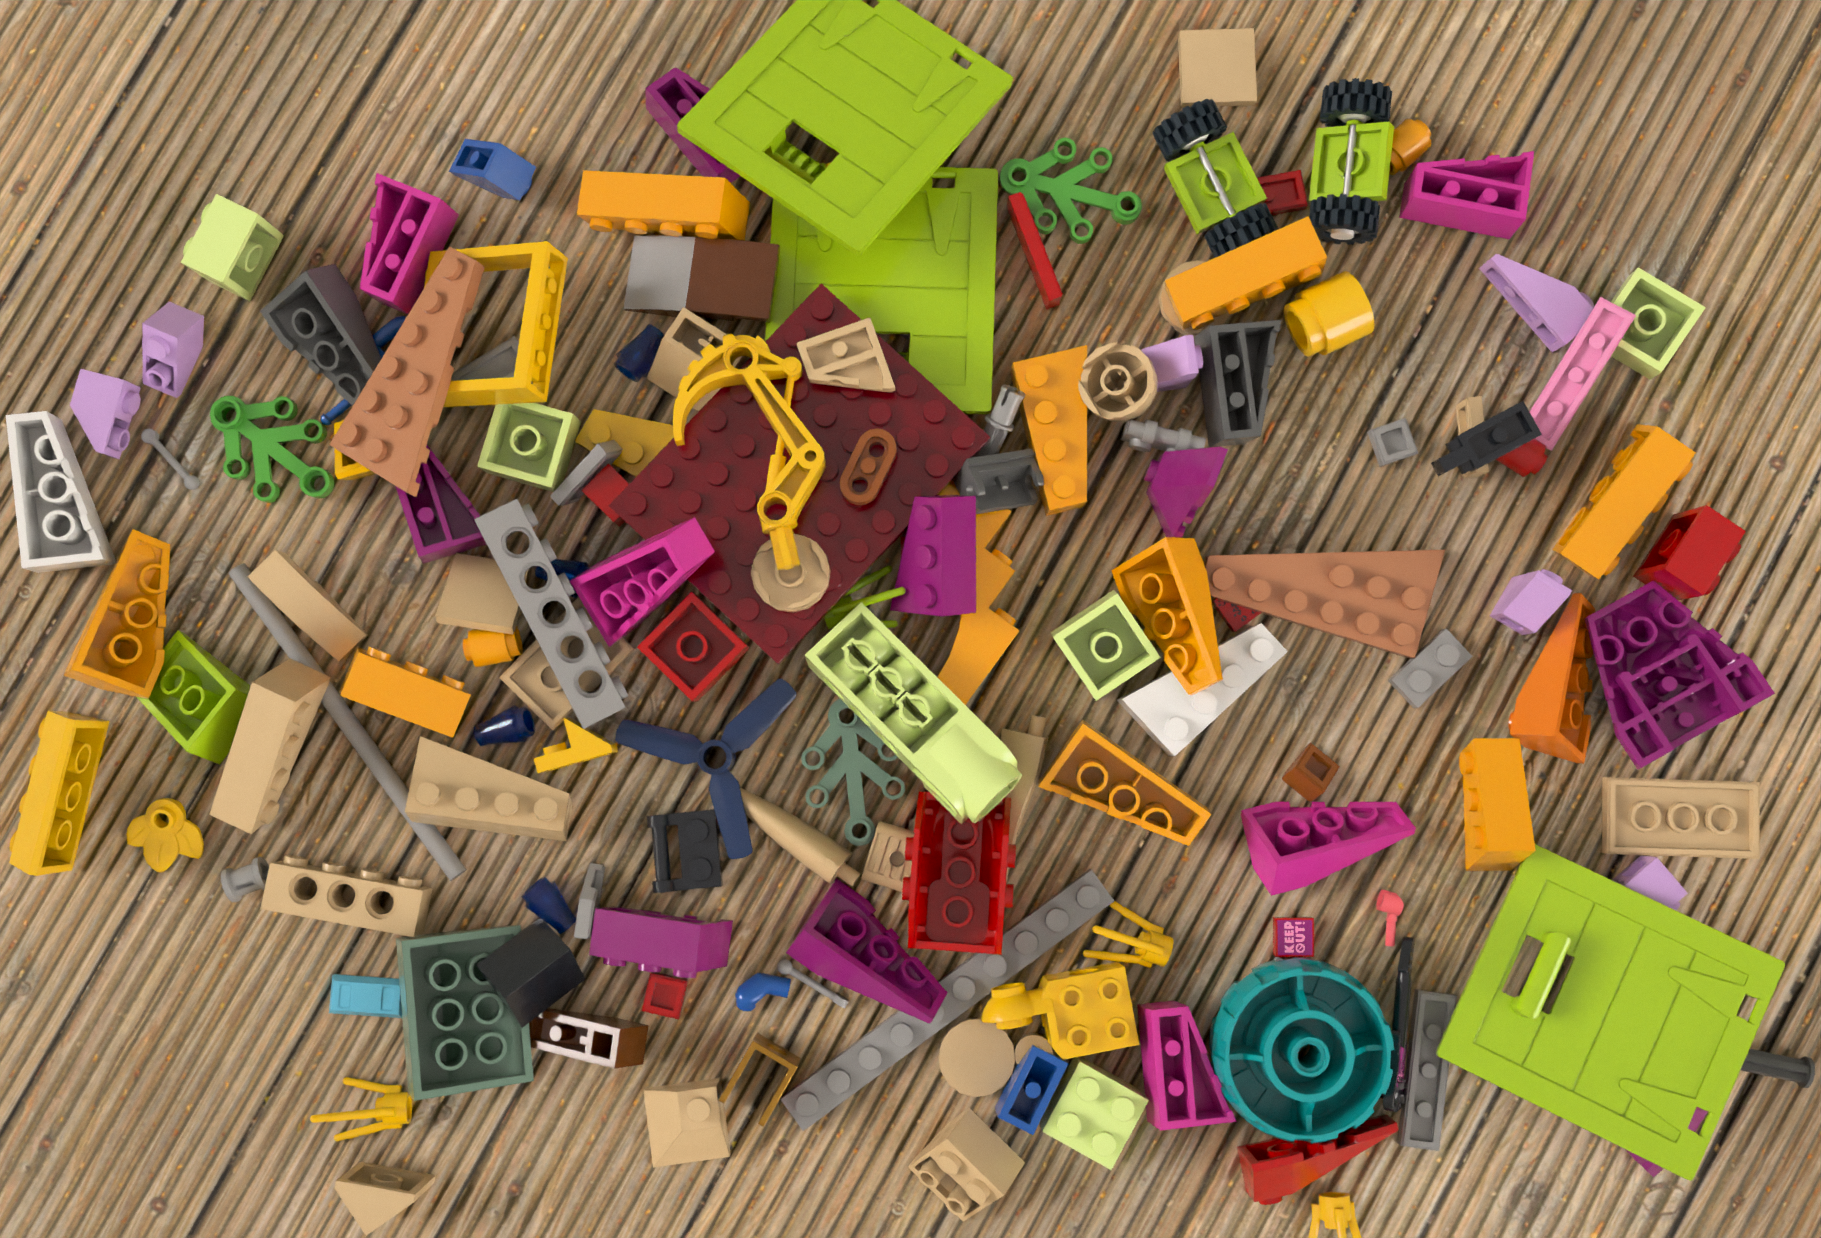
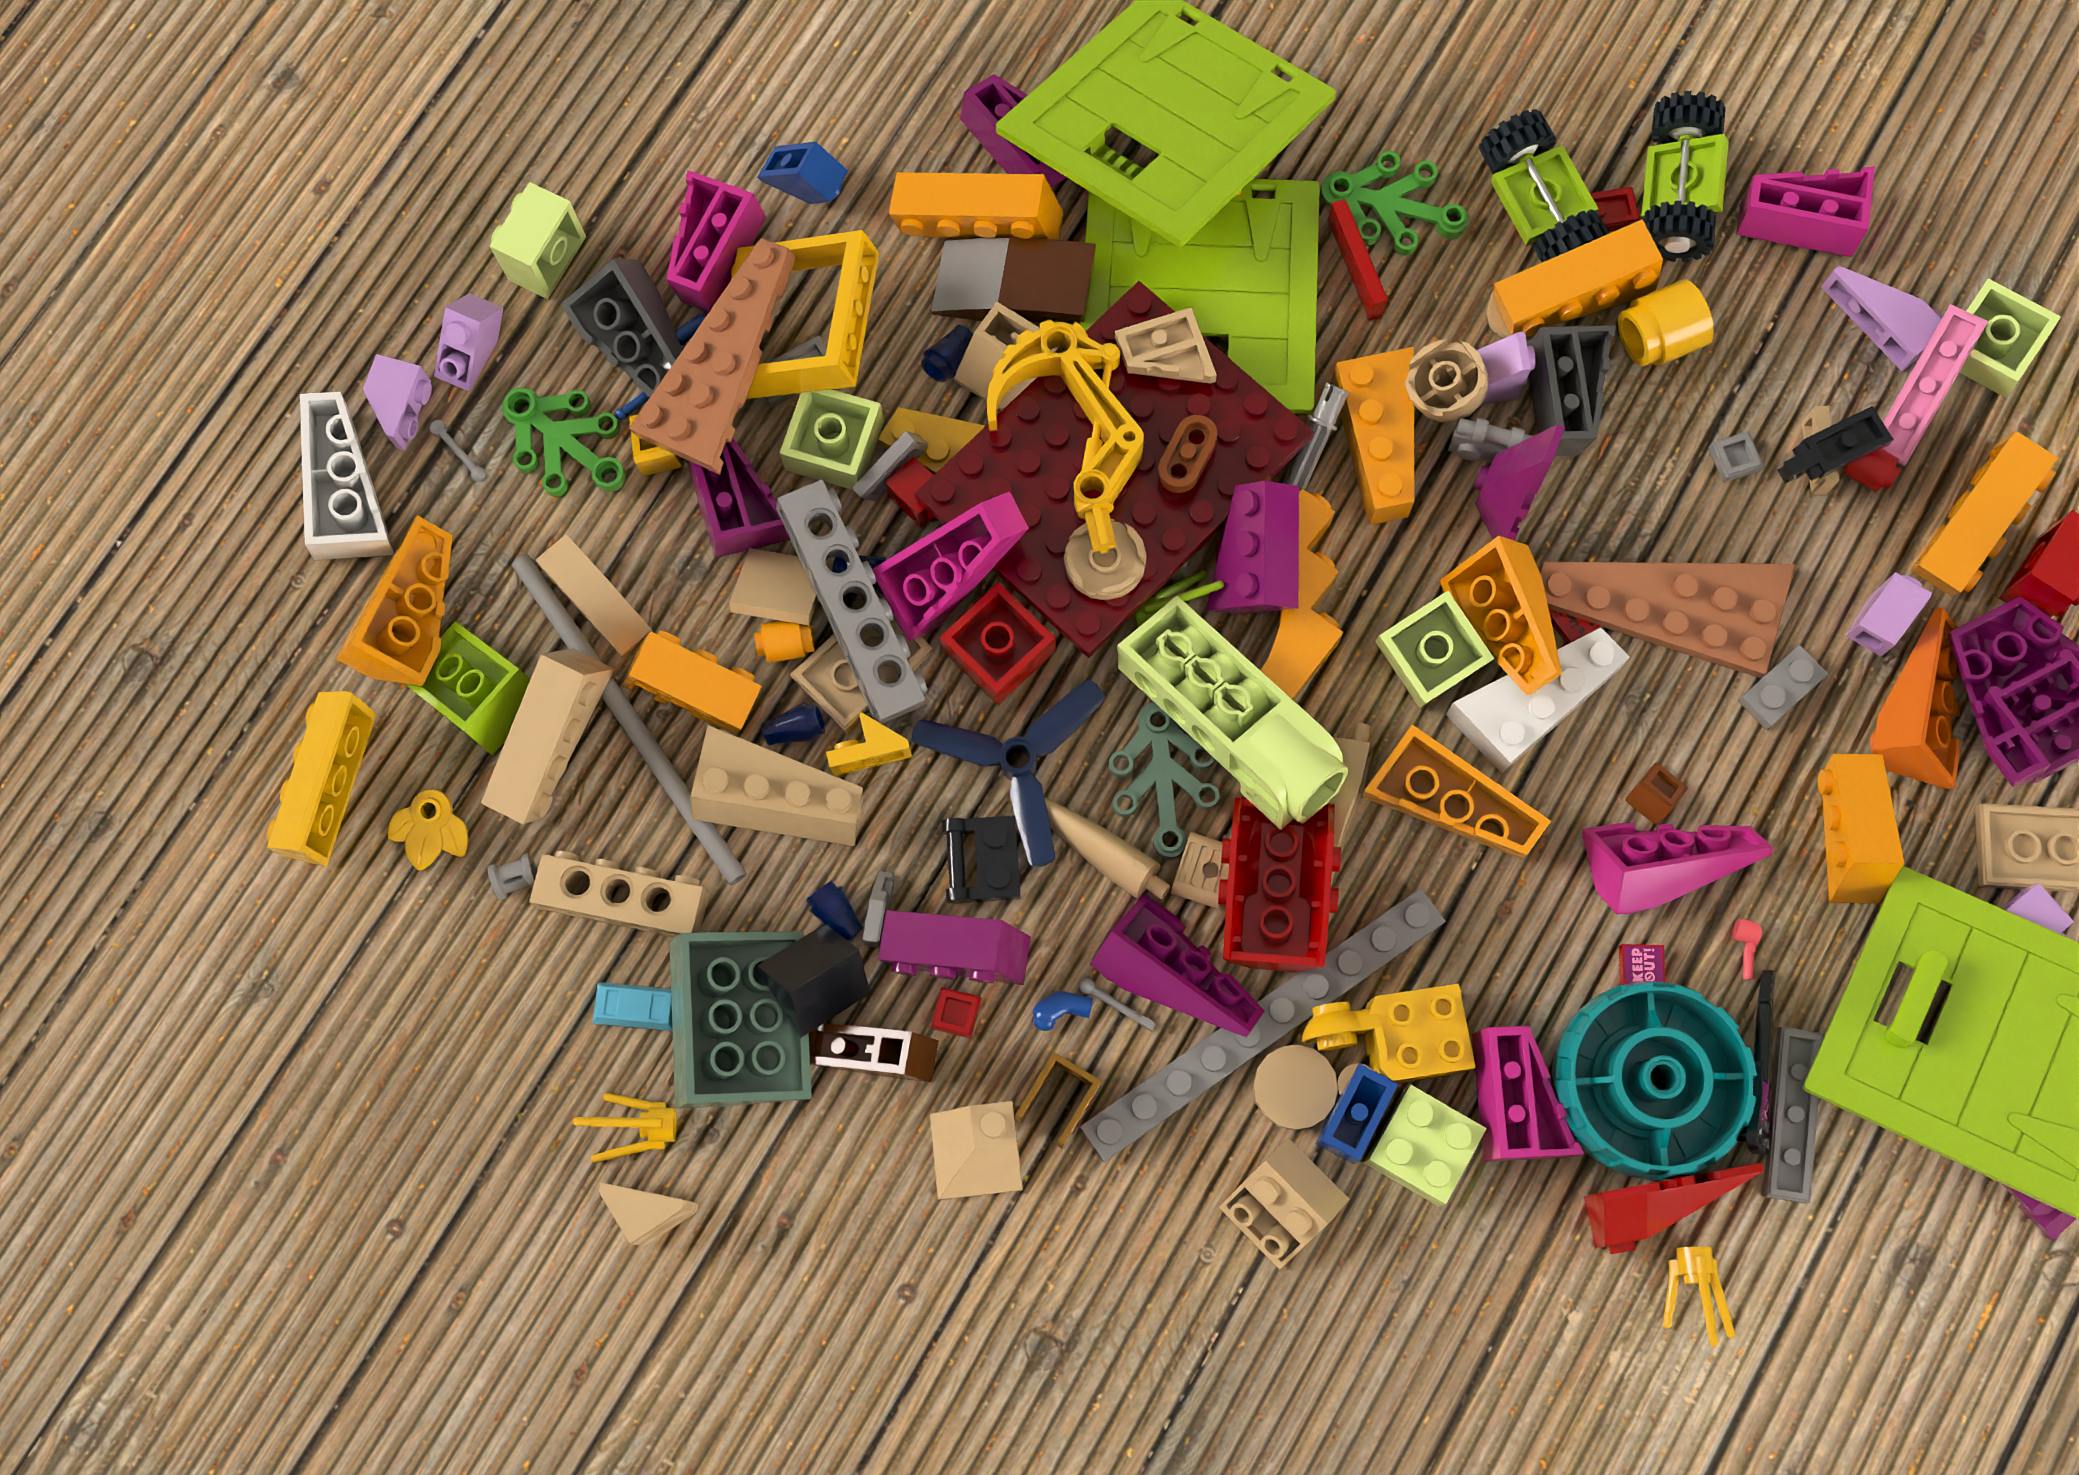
camera: 10 degrees right, 10 degrees down
dark grey hinge [953,449,1044,514] -> none
yellow plant [1083,901,1174,968] -> none
tan tile [1178,28,1257,107] -> none
light orange brick [1389,119,1432,175] -> none

